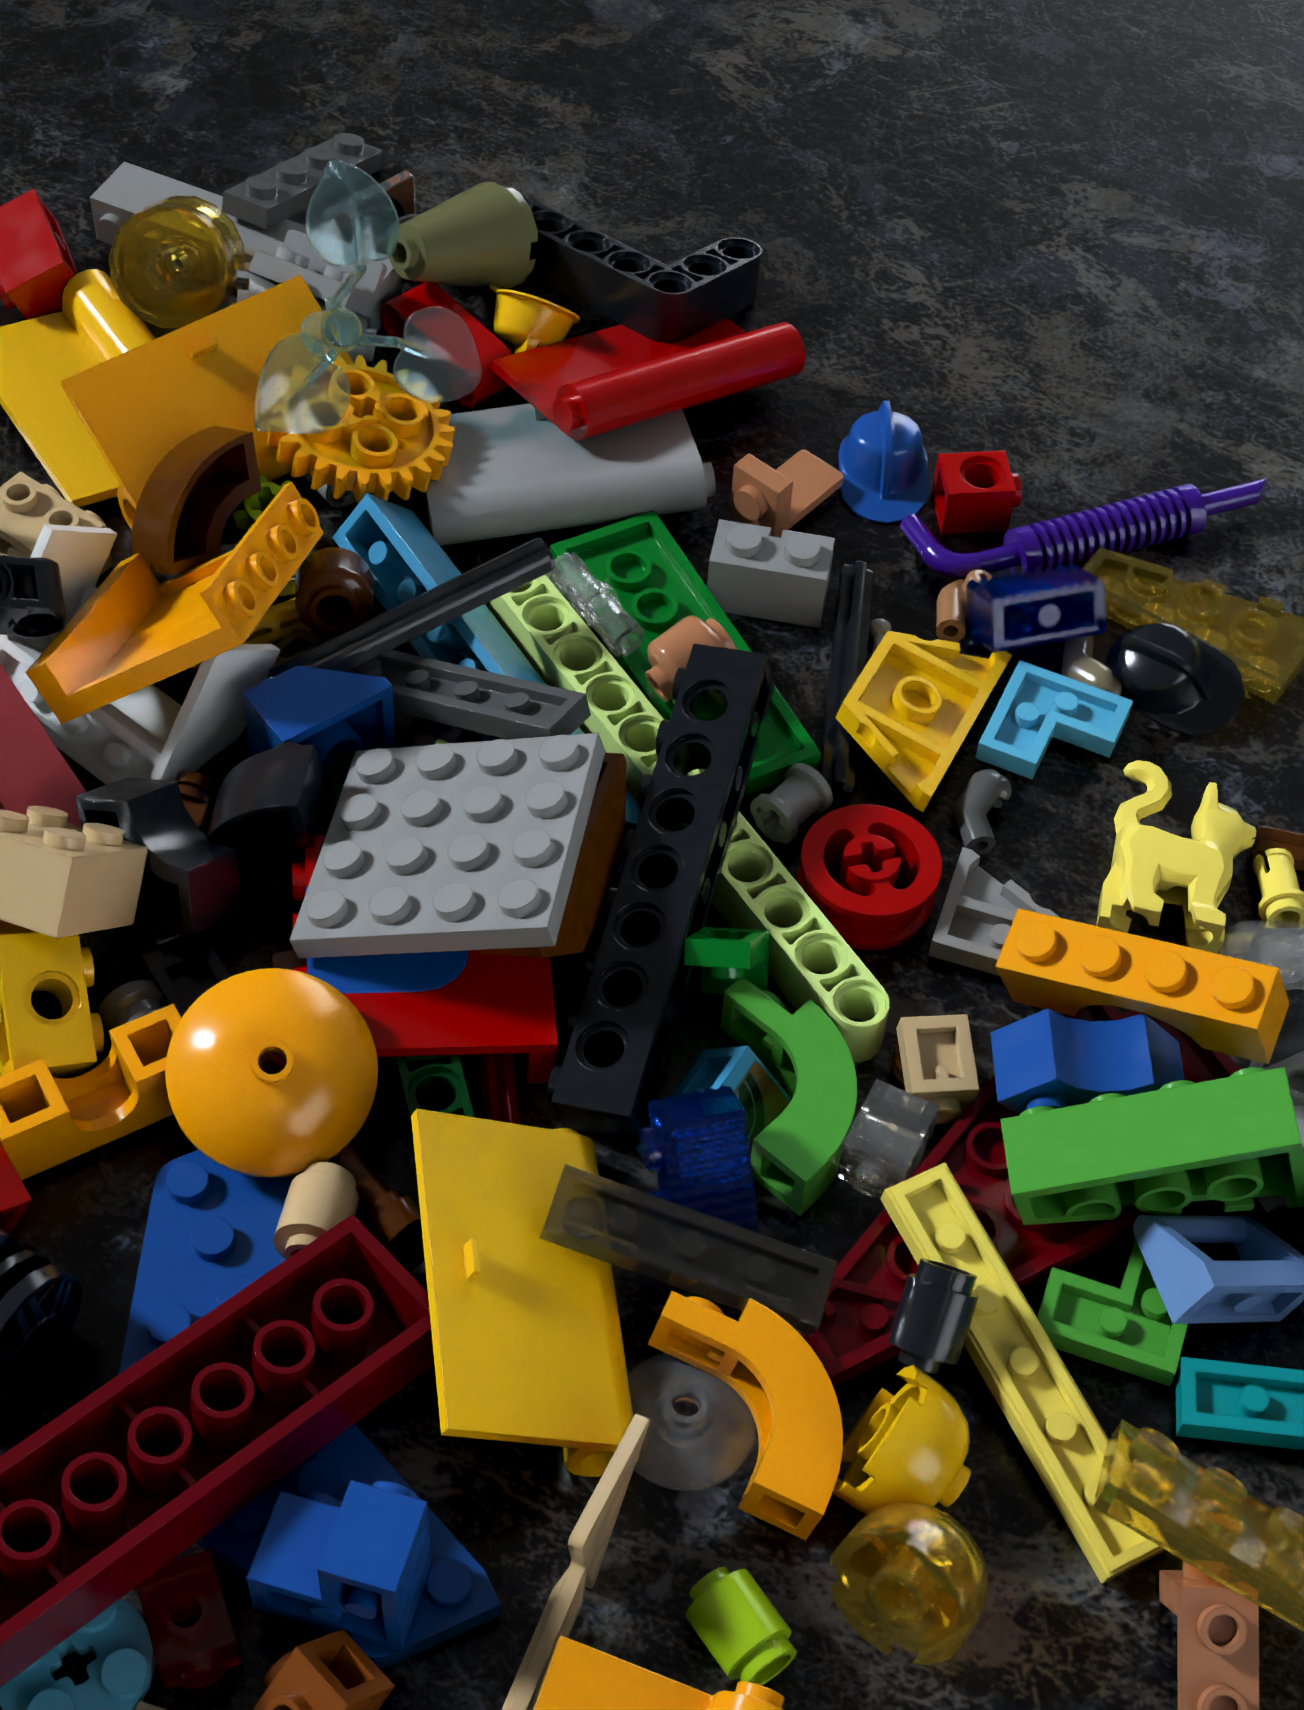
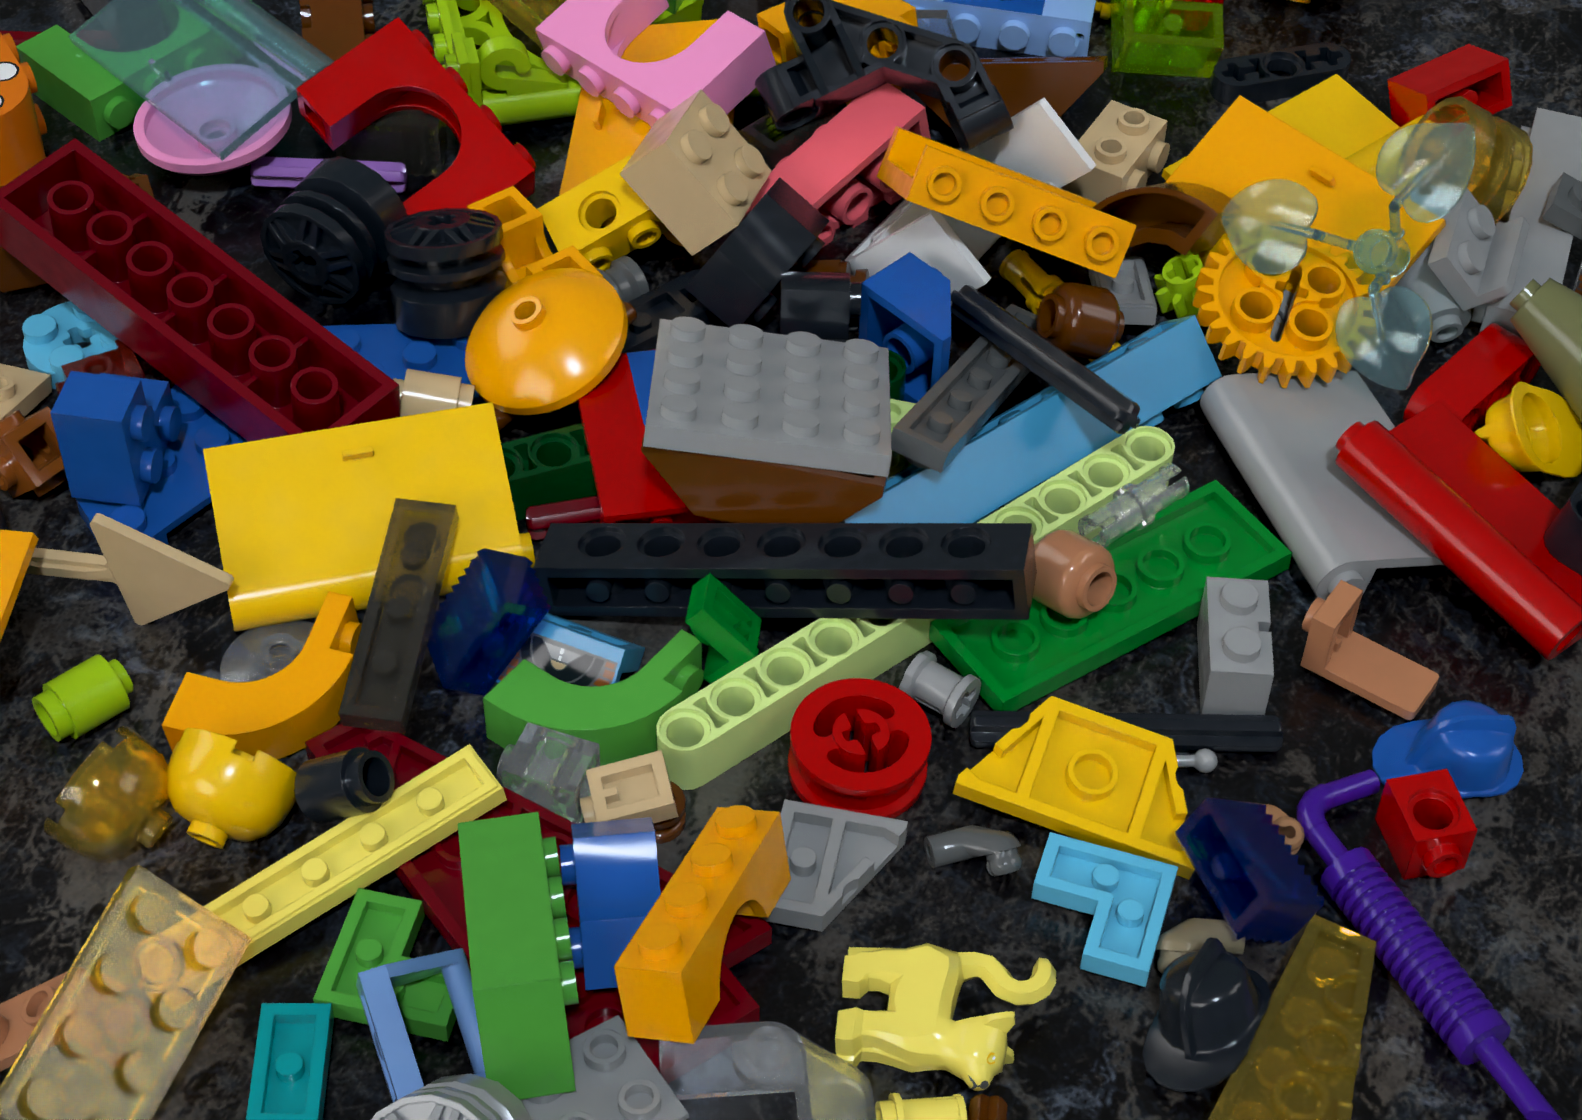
camera: 85 degrees right, 5 degrees down
none -> black wheel [384,208,508,339]

